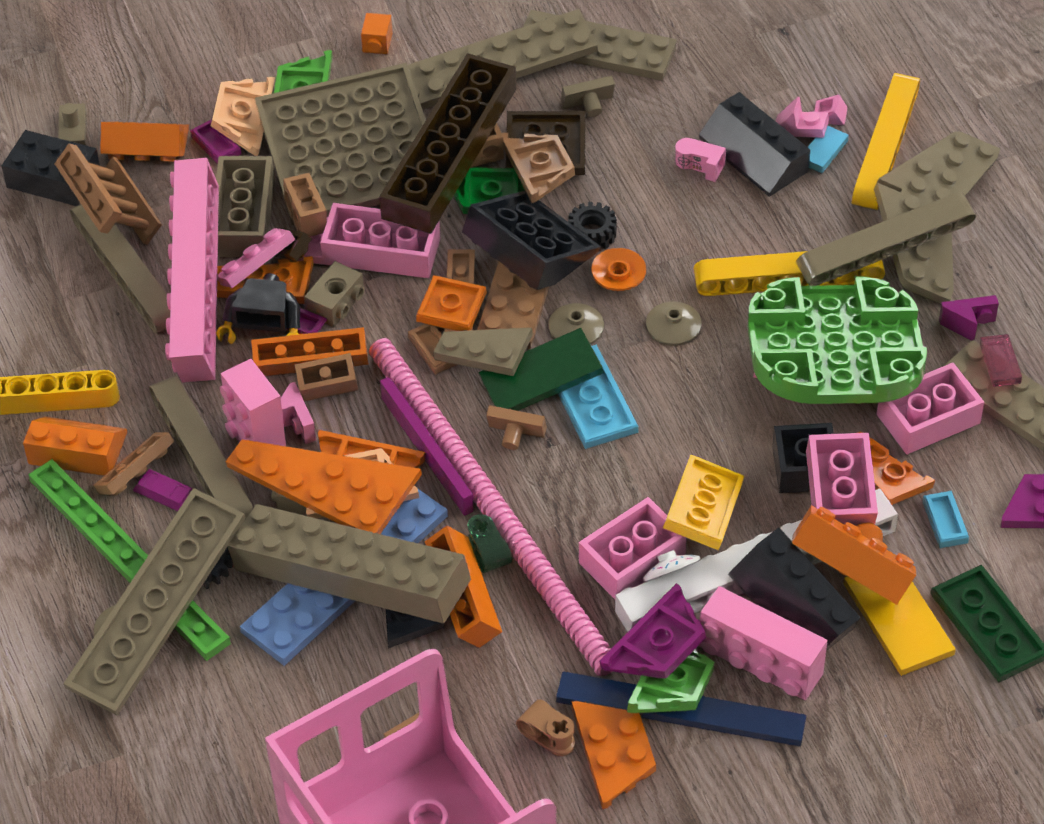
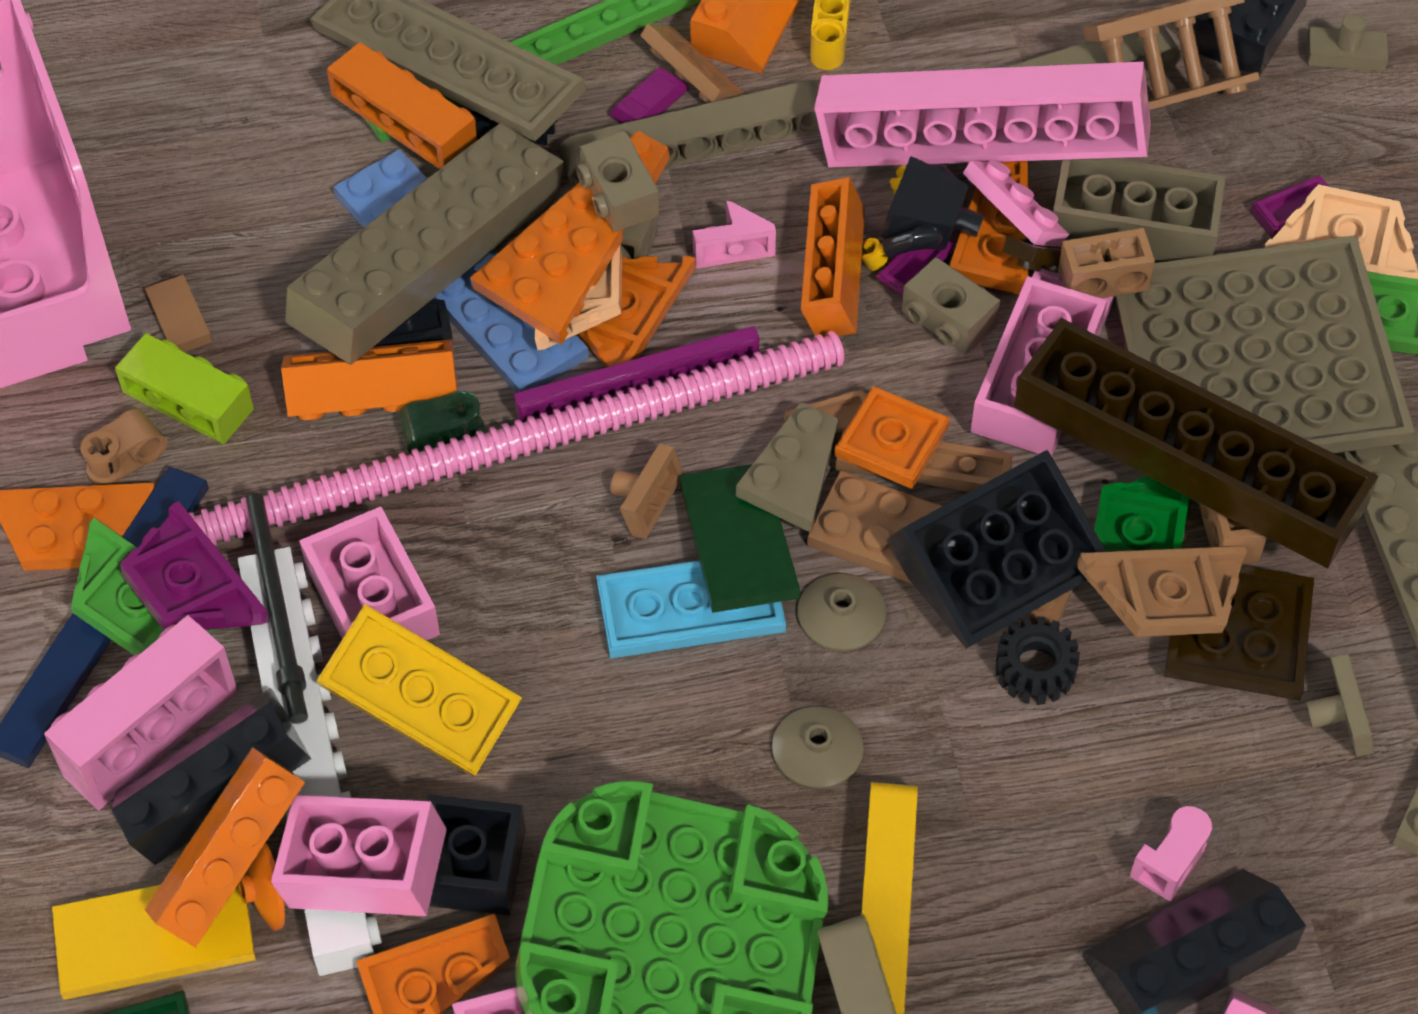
camera: 100 degrees right, 5 degrees up
orange slope [100,122,189,162] -> none
bright pink brick [220,359,286,446] -> none
medium nougat brick [295,353,358,401] -> none
orange dish [591,248,646,291] -> none
white dish [643,550,700,581] -> none
none -> lime brick [115,333,254,445]
none -> pearl dark grey bar [246,493,308,724]
none -> orange brick [327,42,477,169]
none -> dark tan brick [576,131,659,232]

